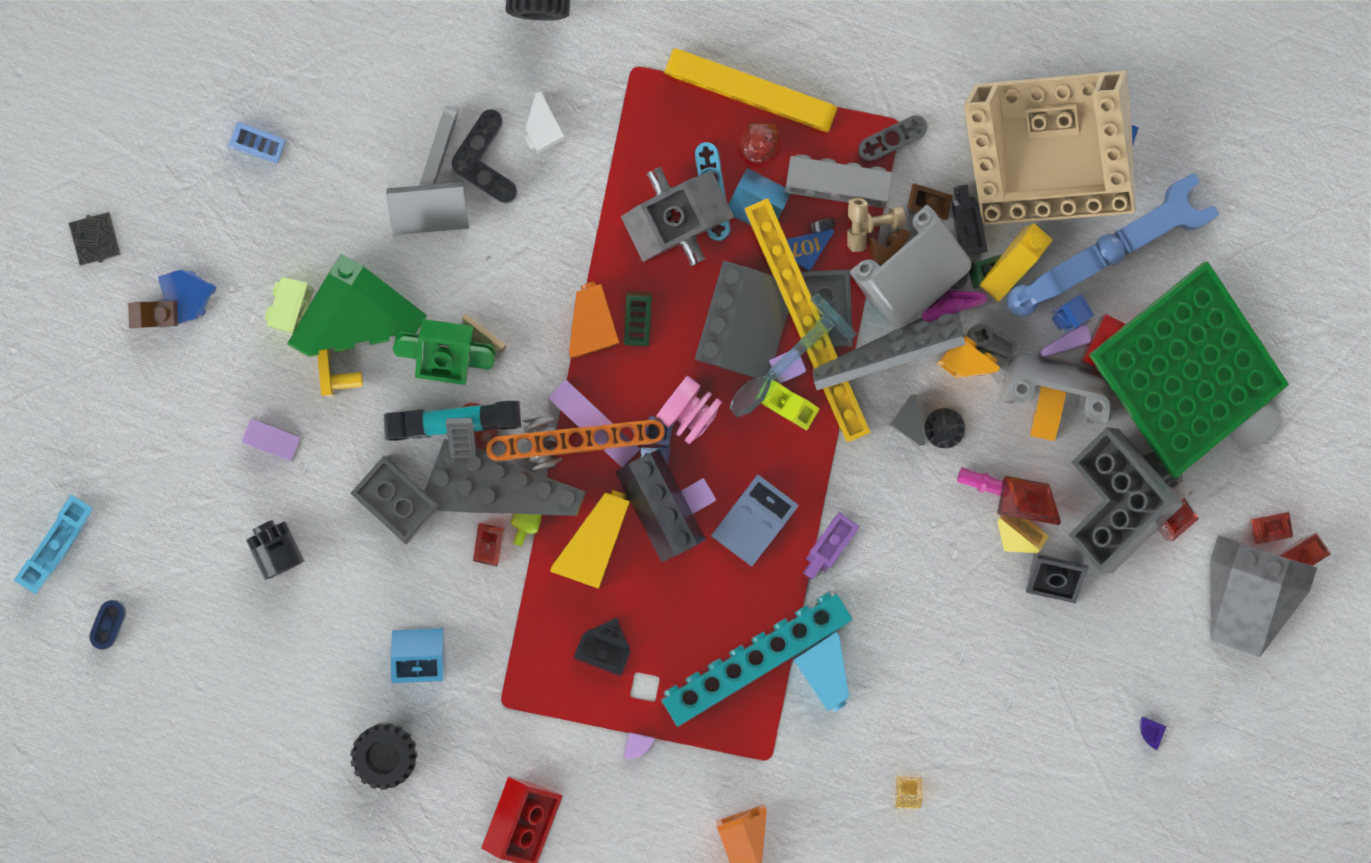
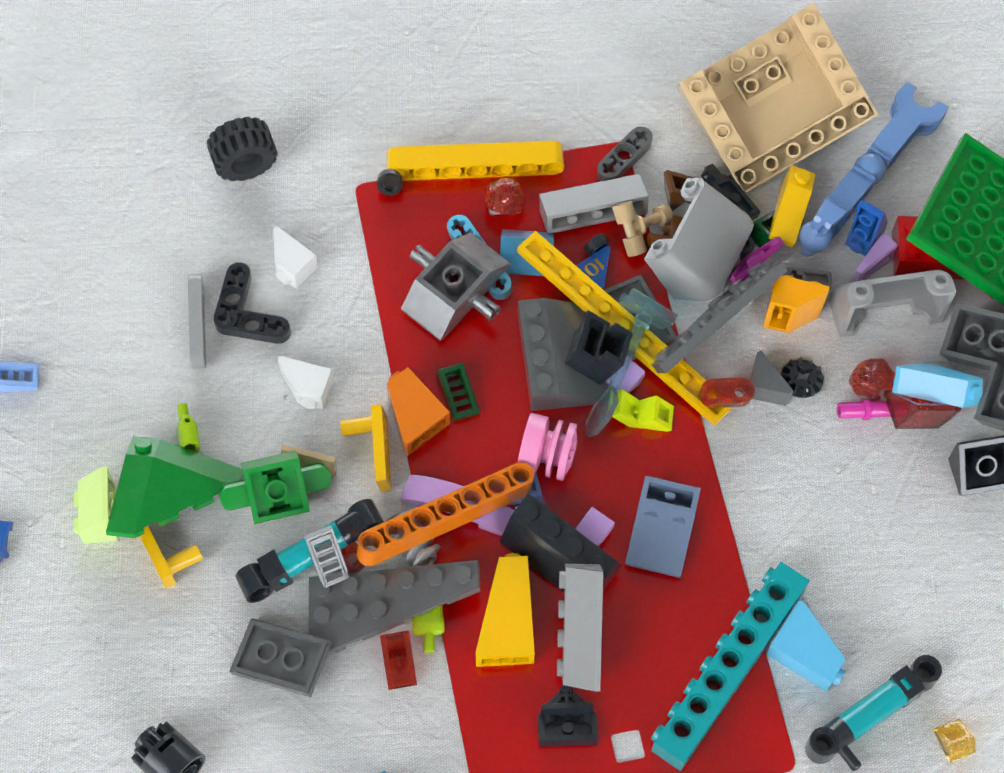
camera: 25 degrees left, 25 degrees down
lavender slope [242,419,301,461] -> none
tile [386,182,469,235] -> none
medium lavender hinge [803,512,860,579] -> none
light yellow slope [998,504,1049,553] -> none
light orange slope [1030,386,1066,441] -> none
none -> lime piece [176,403,200,453]
none -> white slope [278,356,333,409]
none -> yellow piece [340,404,392,492]
none -> black tile [377,169,403,196]
none -> light grey slope [557,564,603,691]
none -> black plate [565,310,633,385]
none -> clear red plate [699,377,755,408]
none -> piece [805,655,942,771]
none -> clear red hair [849,358,895,401]
none -> medium azure slope [892,362,983,408]

